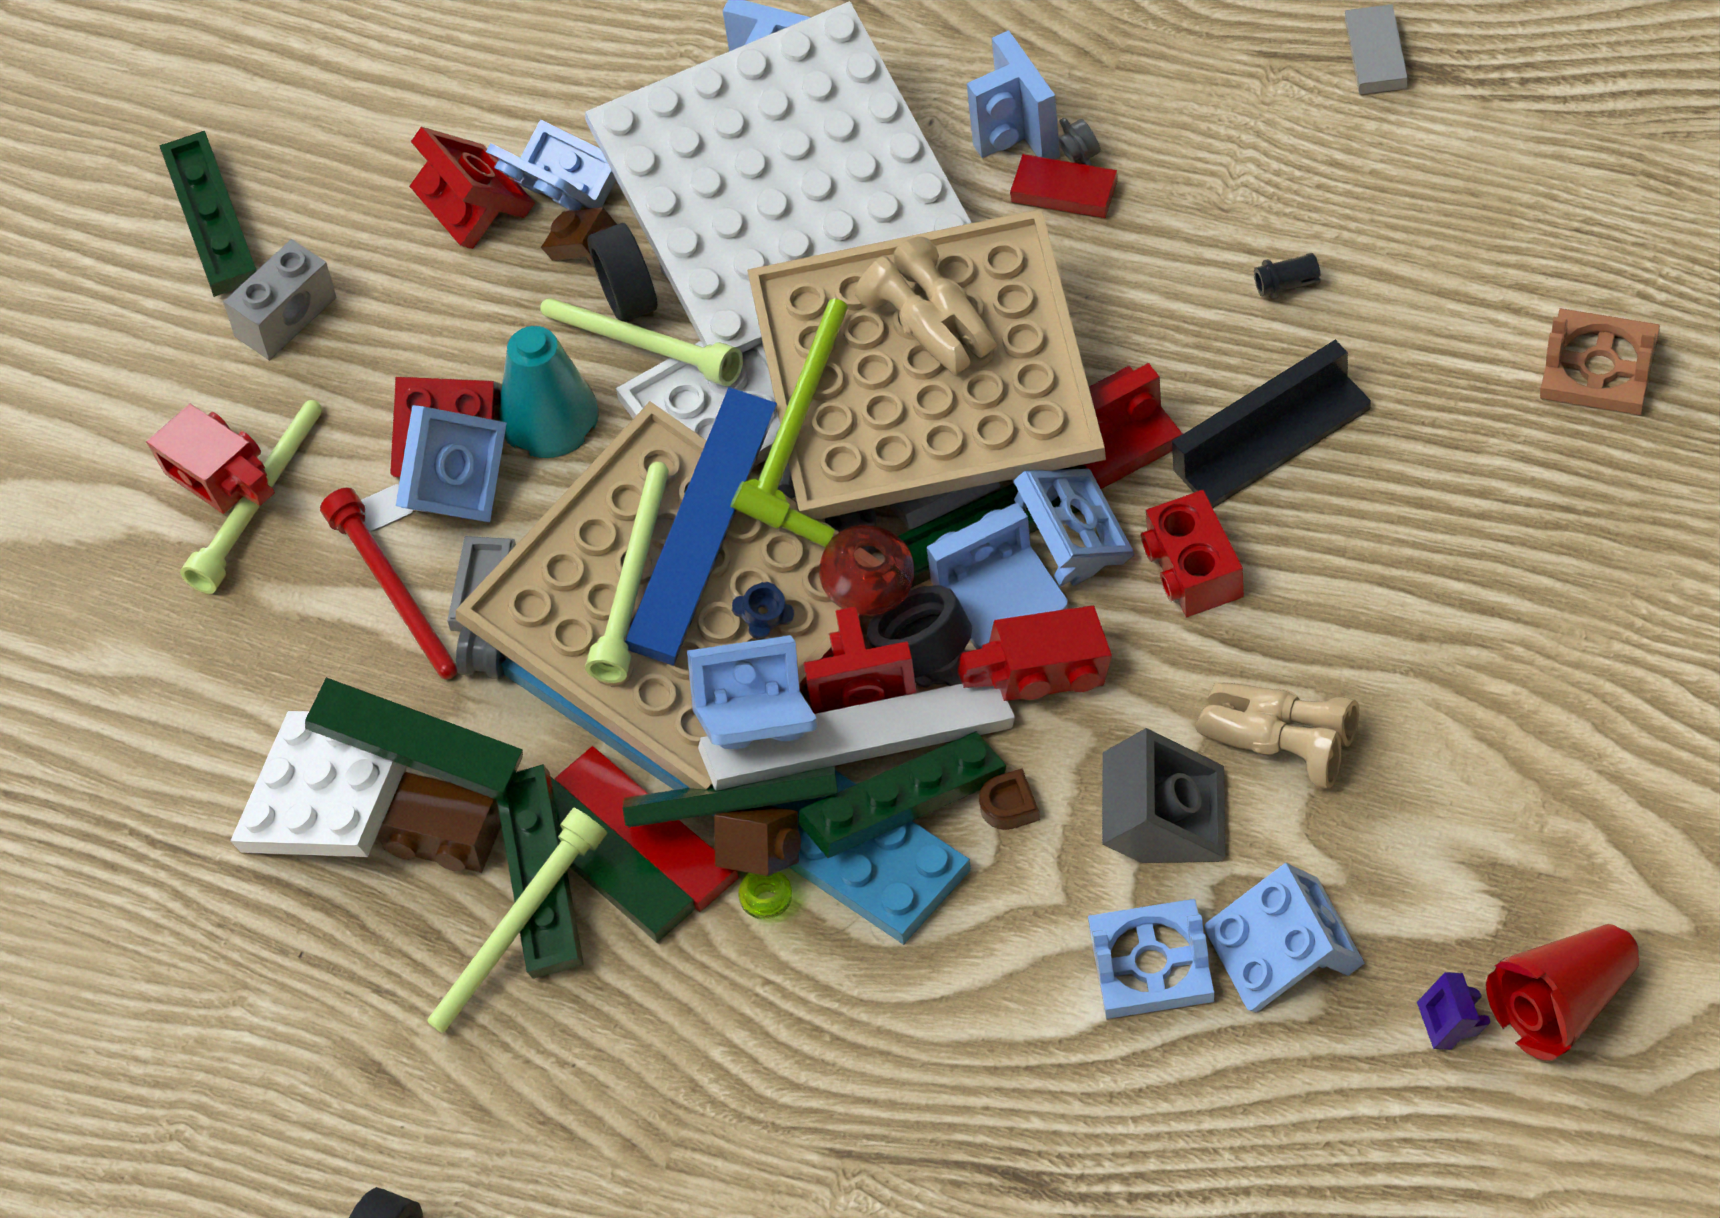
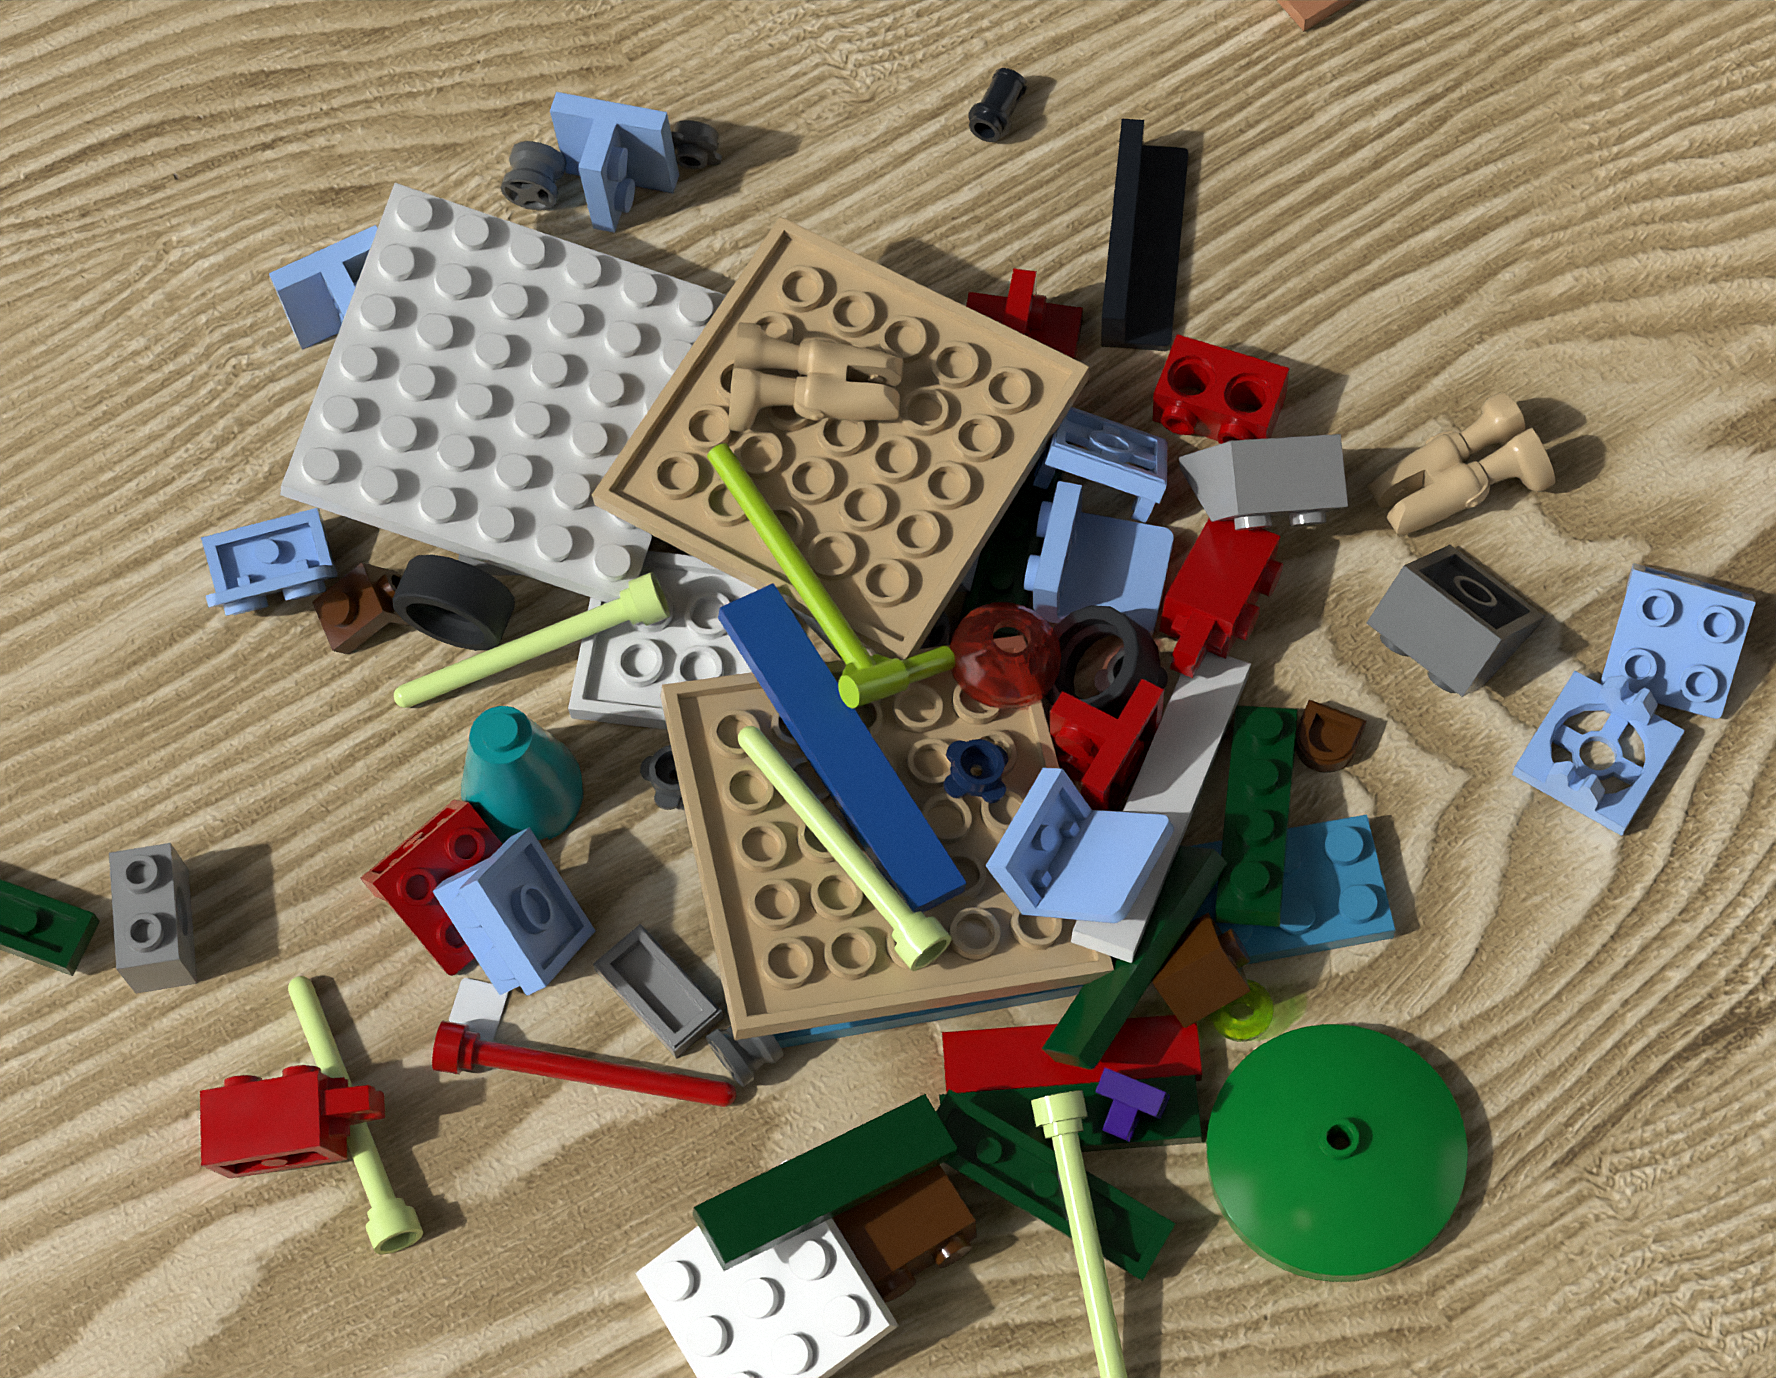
camera: 50 degrees left, 10 degrees up
red bracket [409,126,535,249] -> none
red tile [1010,154,1118,218] -> none
none -> dark grey wheel [501,141,567,211]
none -> dark purple tile [1095,1068,1170,1142]
none -> light grey slope [1179,434,1348,531]
none -> green dish [1206,1024,1468,1282]

